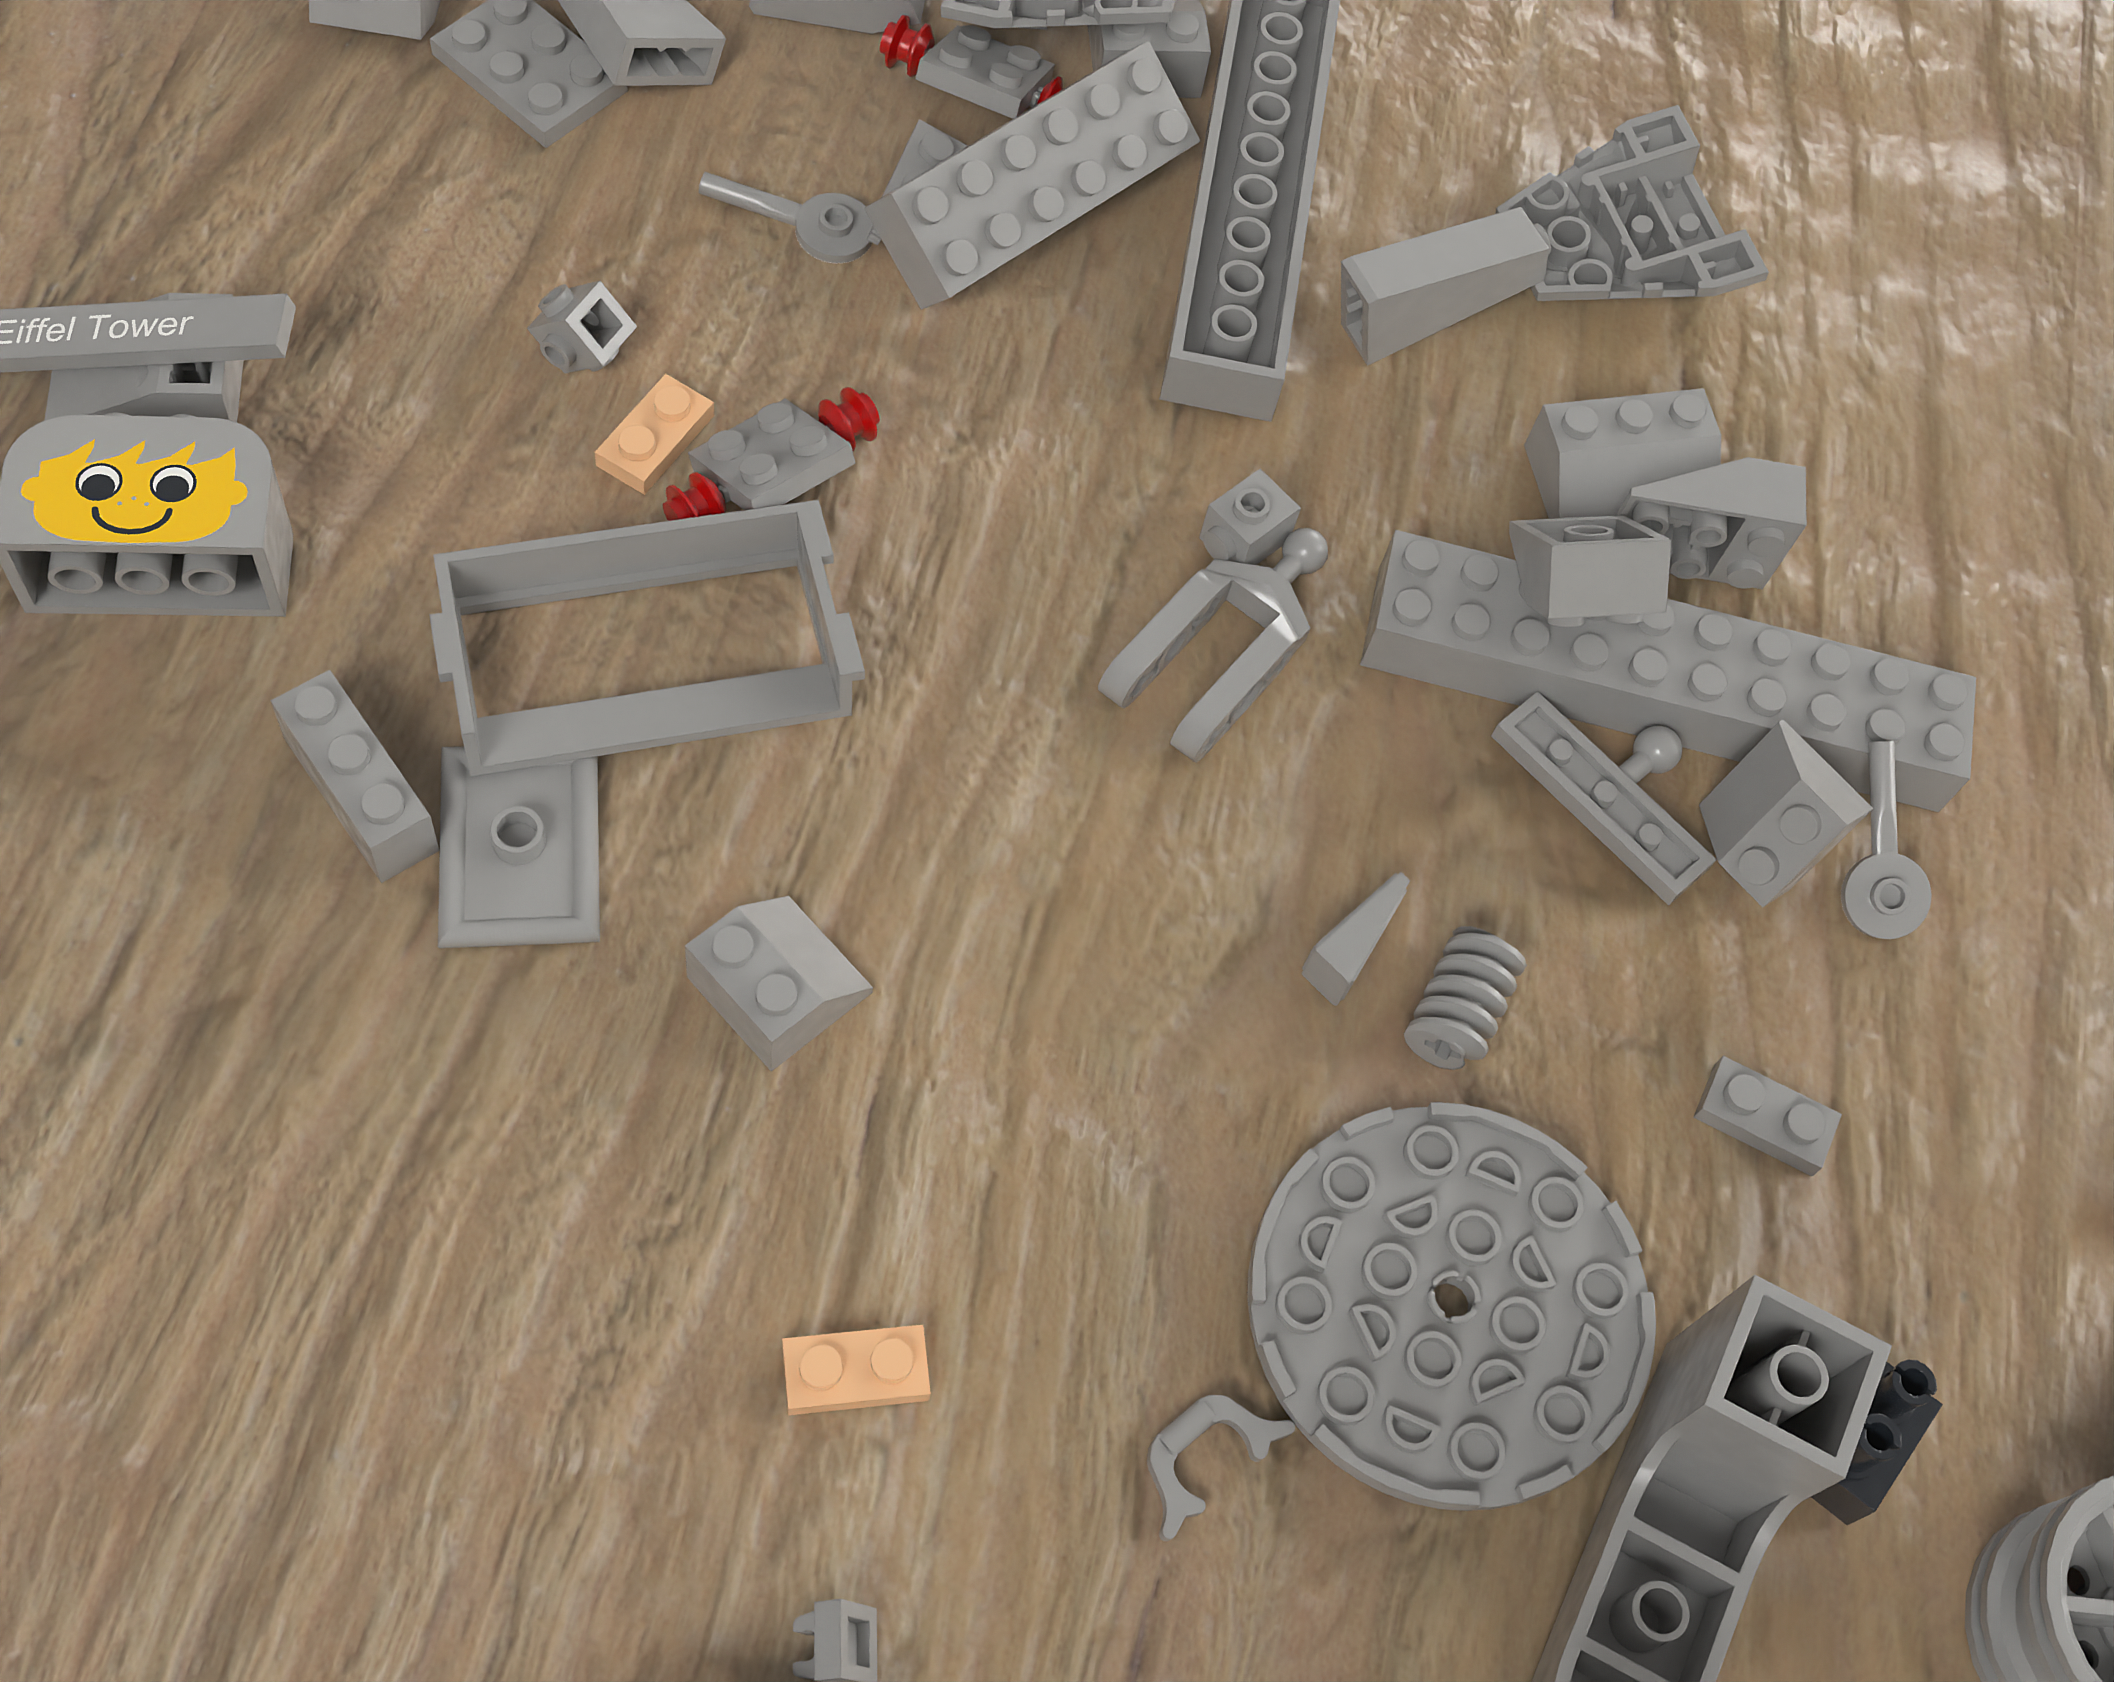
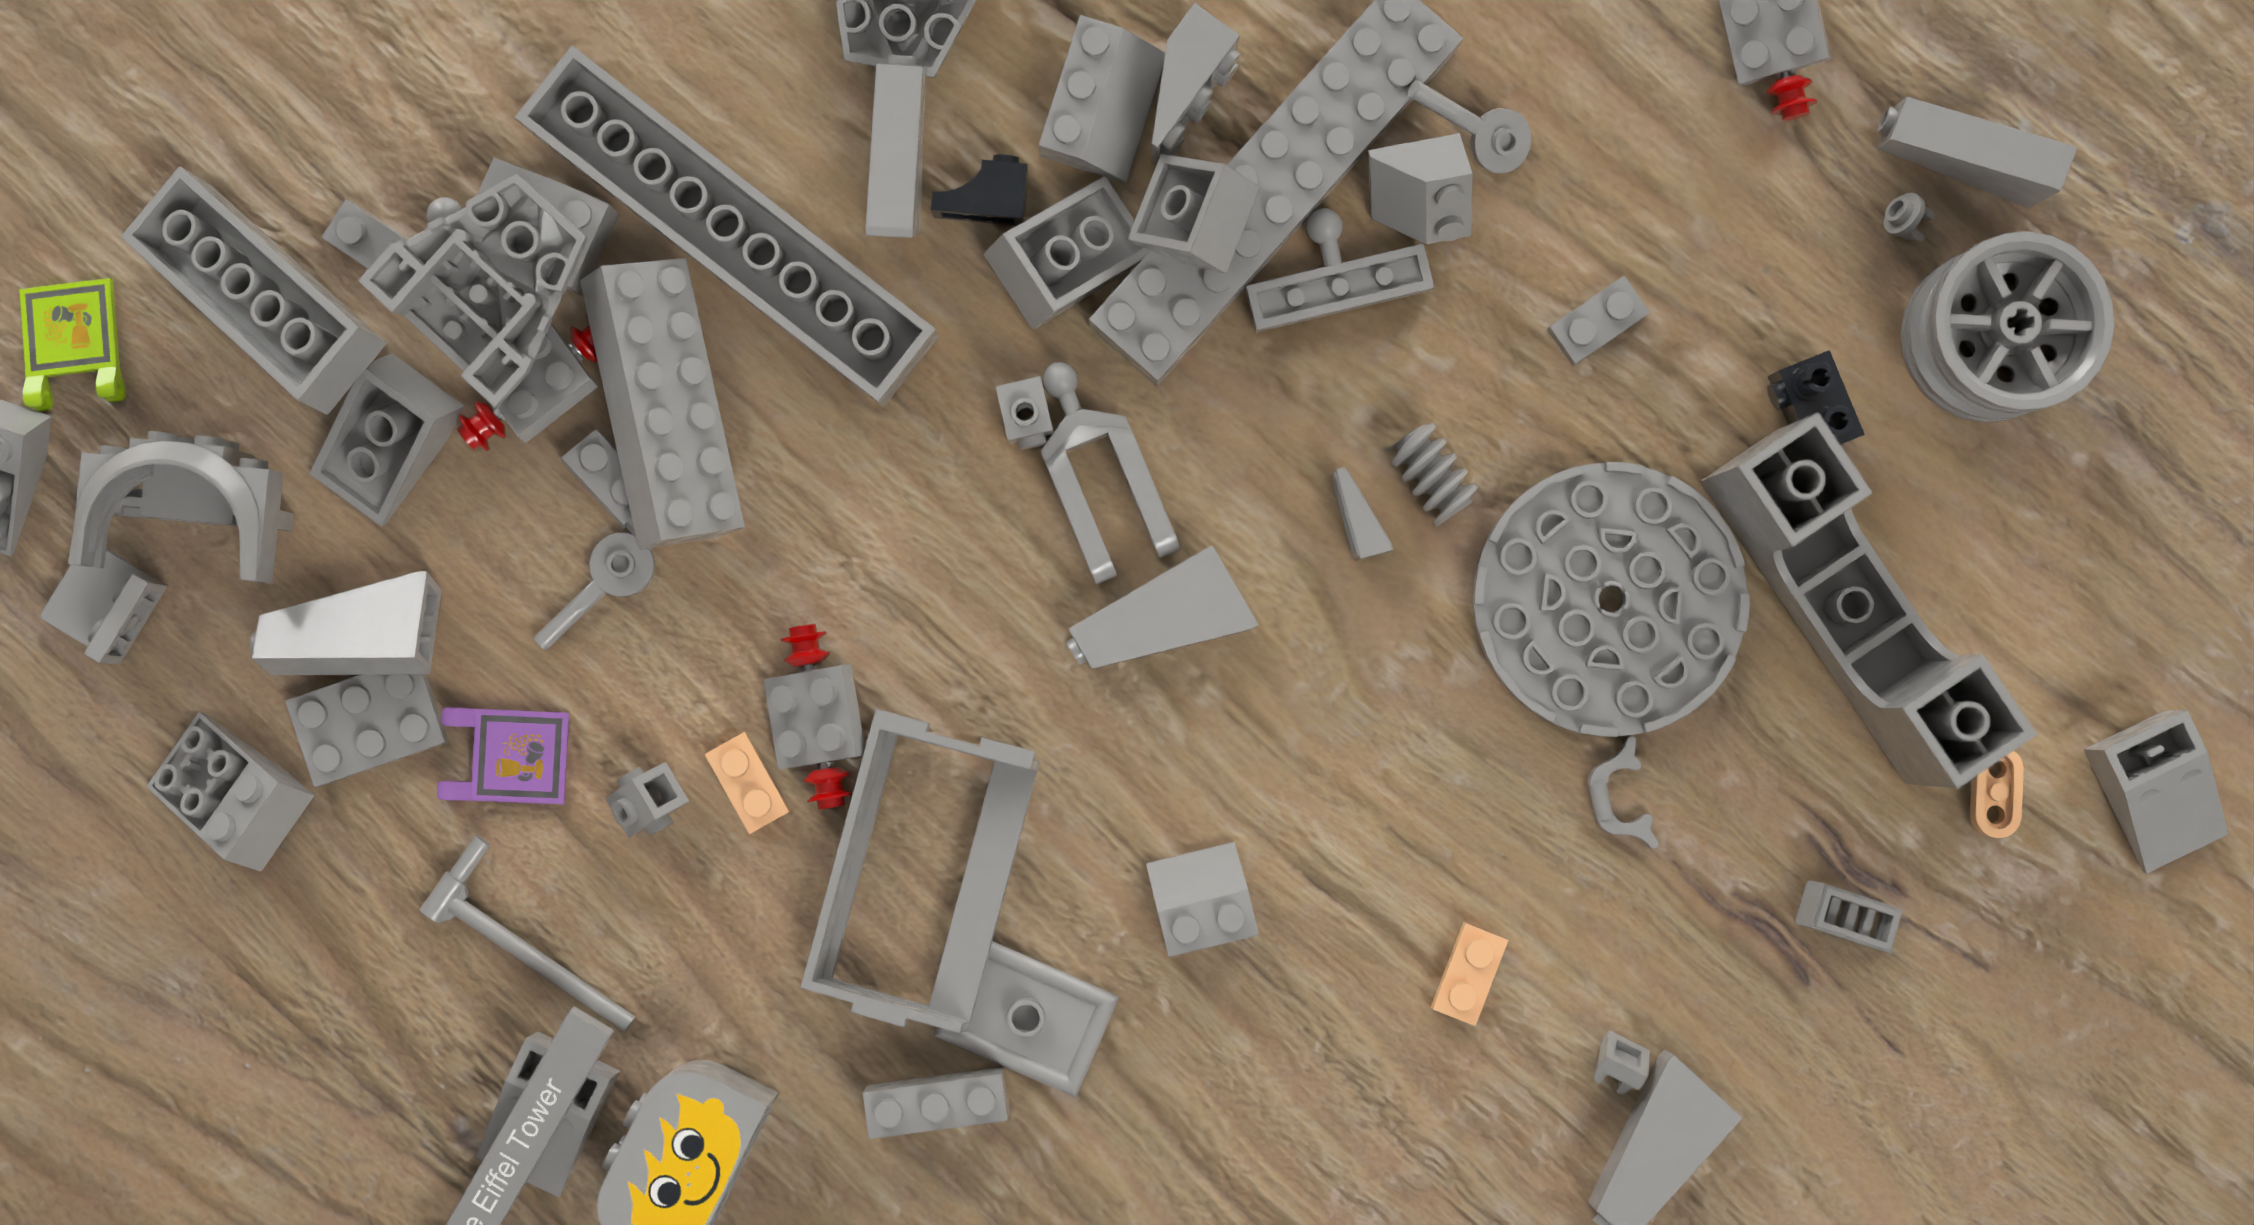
camera: 55 degrees left, 25 degrees up
none -> light grey bar [420,835,635,1032]
none -> medium lavender flag [437,707,570,804]
none -> black arch [931,154,1029,226]
none -> light grey slope [983,176,1150,330]
none -> light grey slope [1066,545,1259,669]

